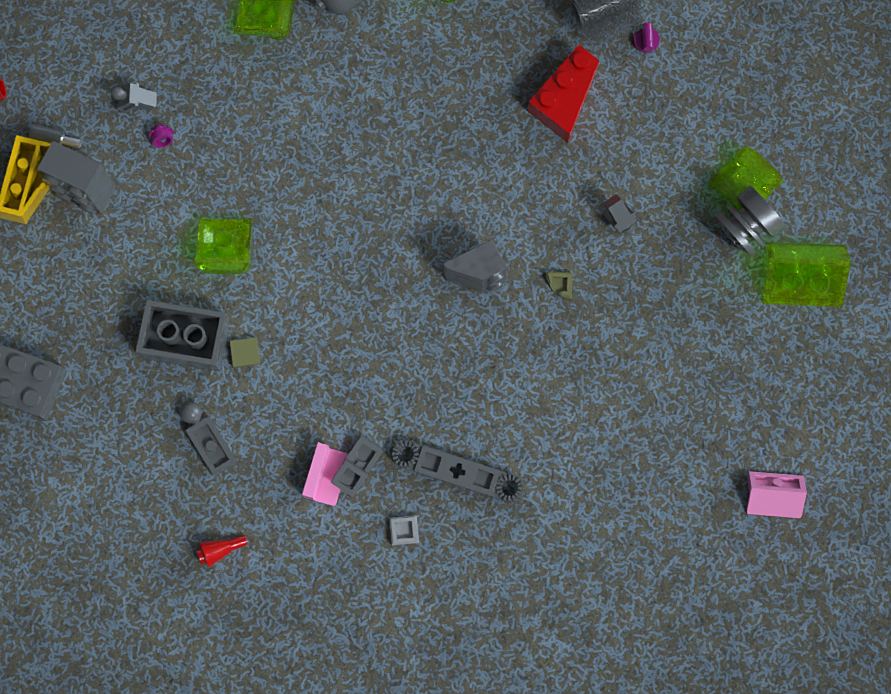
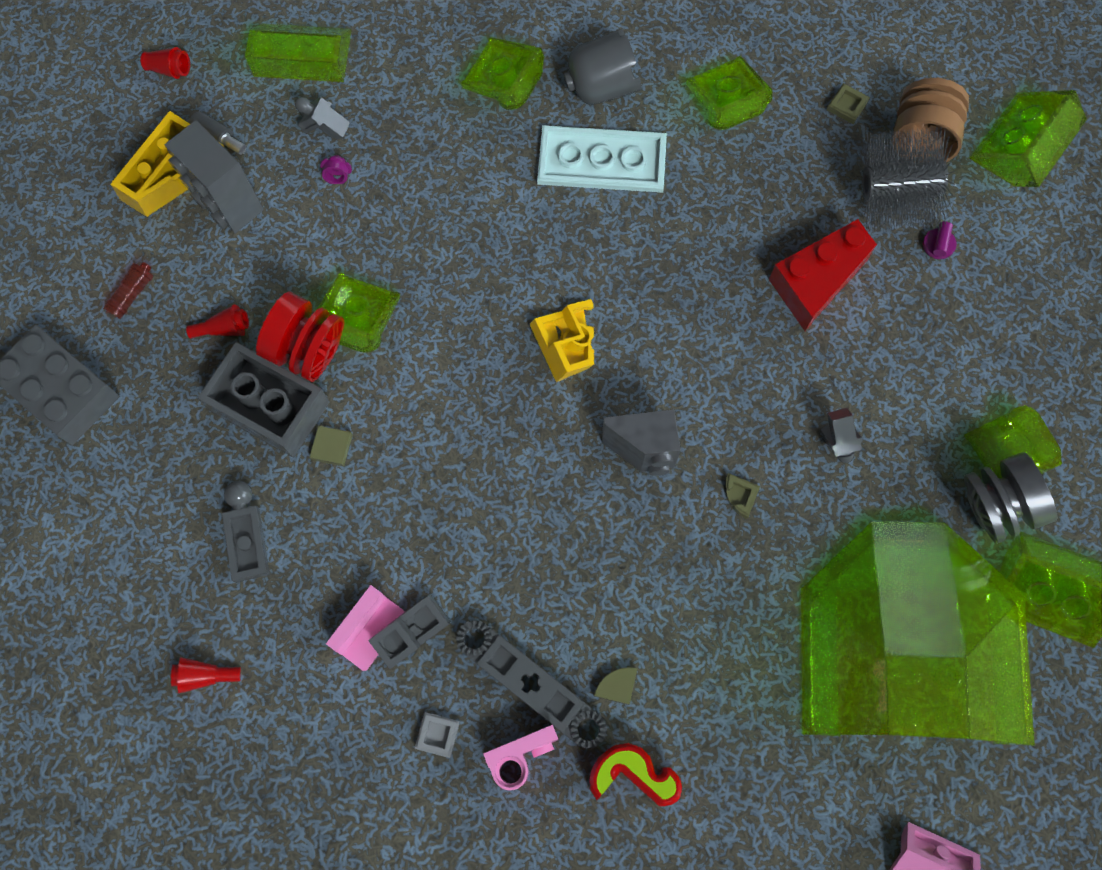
camera: 20 degrees right, 5 degrees down
none -> clear red piece [103,262,154,320]
none -> red cone [186,304,249,339]
none -> clear neon green slope [245,23,352,82]
none -> red wheel [256,291,344,382]
none -> bright pink plate [483,725,558,791]
none -> yellow slope [530,299,594,382]
none -> light aqua tile [537,125,667,193]
none -> animal [589,743,682,806]
none -> olive tile [594,668,637,705]
none -> clear neon green windscreen [801,521,1035,746]

